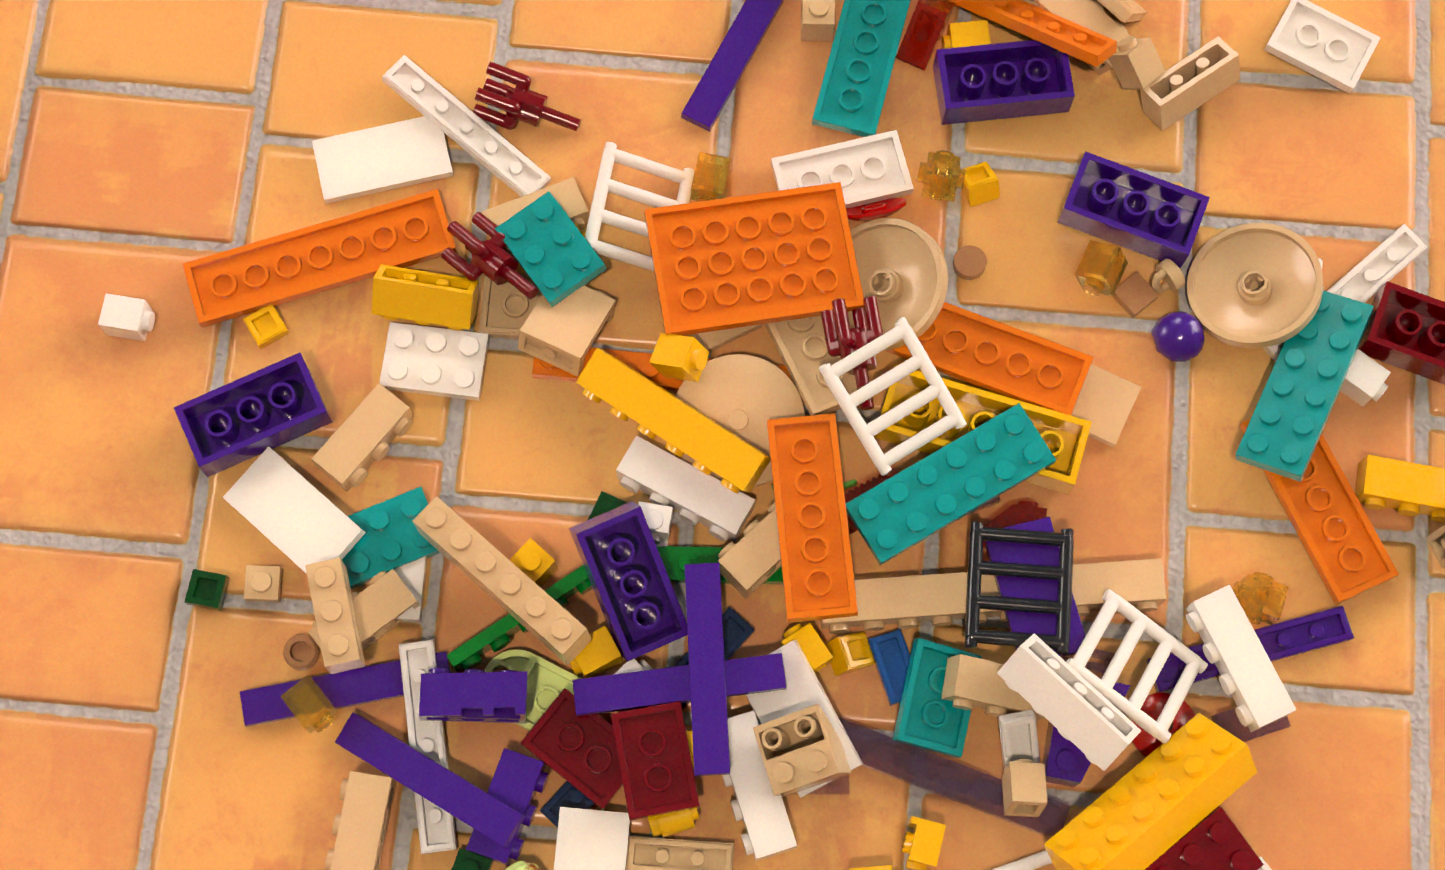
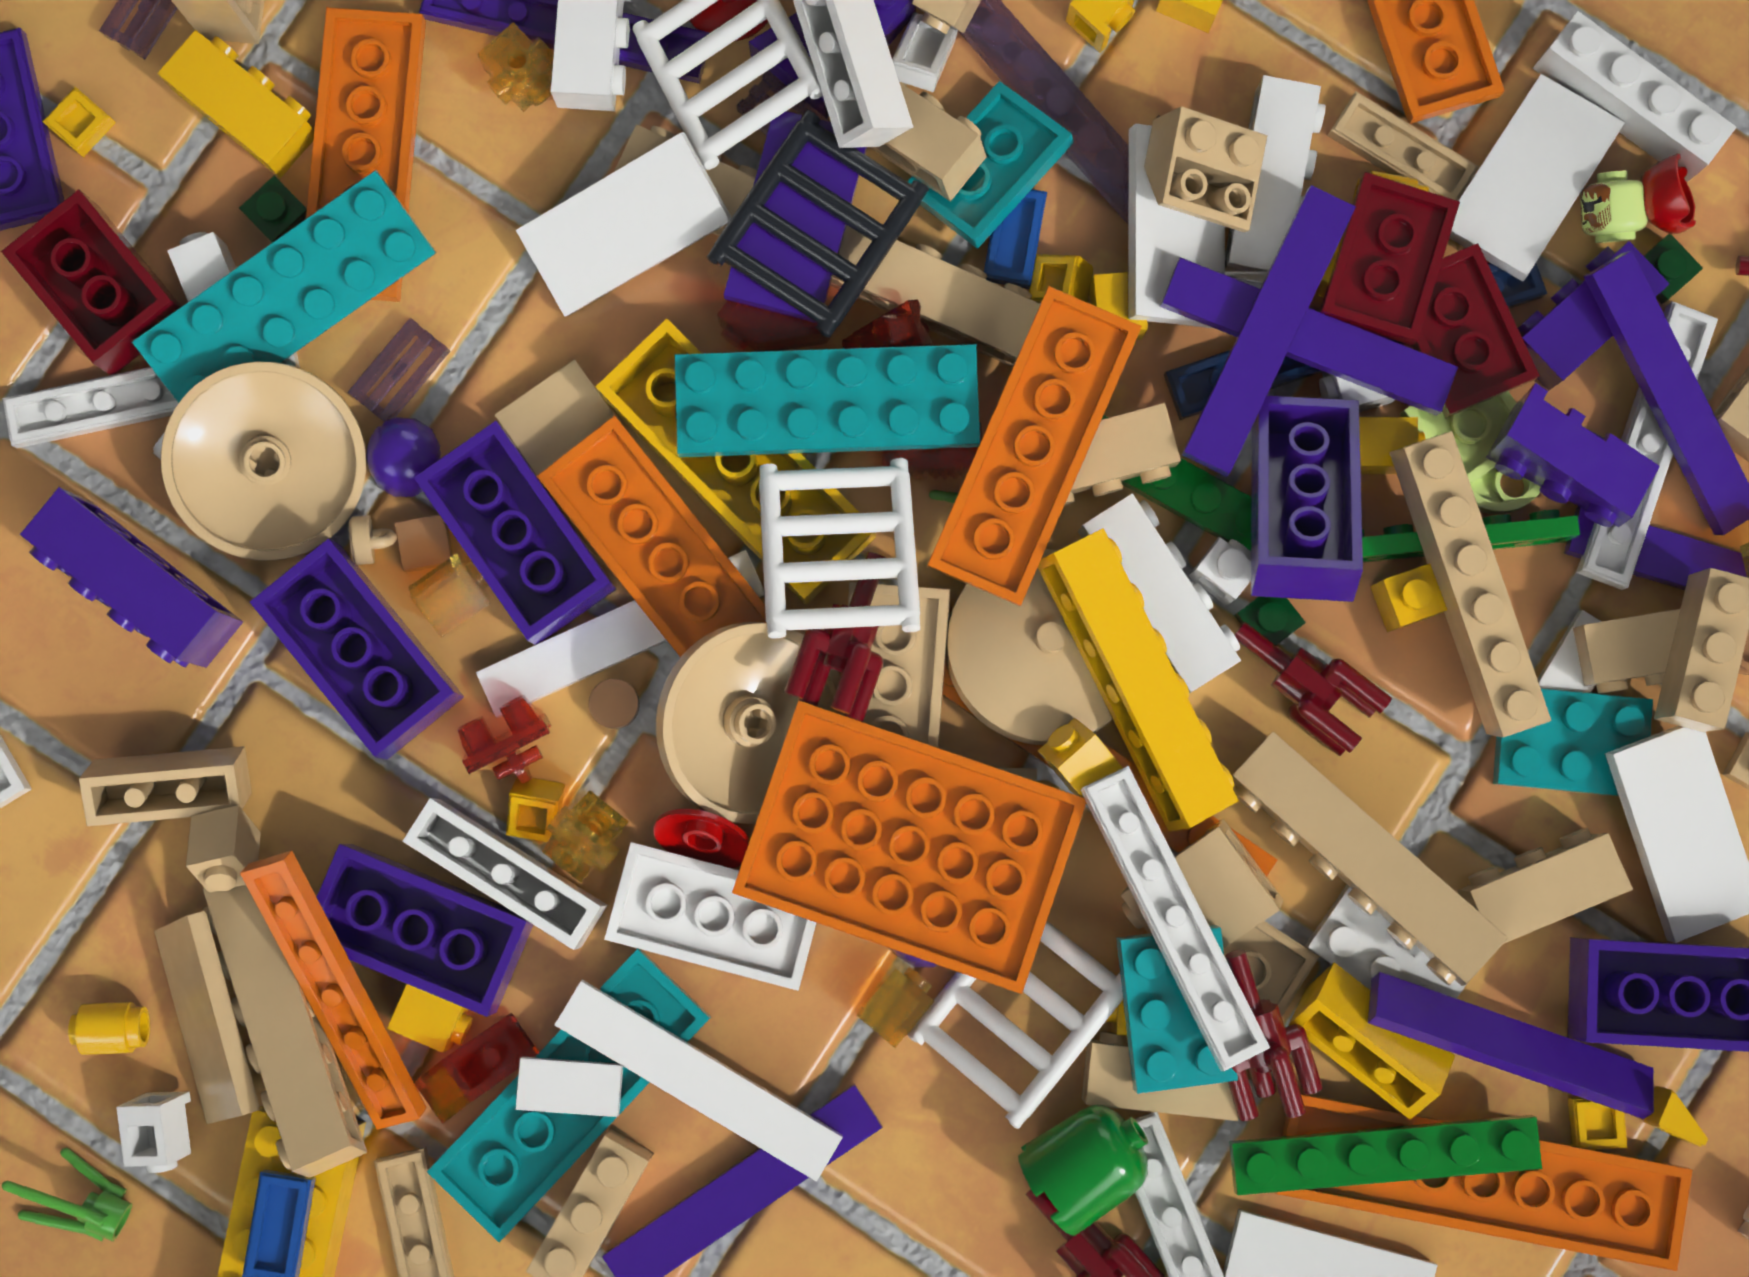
camera: 150 degrees left, 10 degrees up
none -> dark purple brick [20,487,243,668]
none -> dark green plate [239,175,307,243]
none -> tile [348,318,451,422]
none -> white brick [402,798,608,950]
none -> dark purple brick [414,421,617,645]
none -> clear red hips [458,695,552,784]
none -> white tile [476,550,765,718]
none -> white tile [516,132,732,316]
none -> white tile [516,1057,623,1117]
none -> white tile [555,979,843,1182]
none -> clear red hips [842,299,933,349]
none -> green cylinder [1018,1105,1148,1236]
none -> white tile [1080,766,1270,1071]
none -> green plate [1229,1115,1542,1195]
none -> tan brick [1232,732,1508,986]
none -> dark red plant [1234,622,1392,756]
none -> dark purple tile [1368,972,1654,1119]
none -> yellow slope [1643,1086,1708,1147]

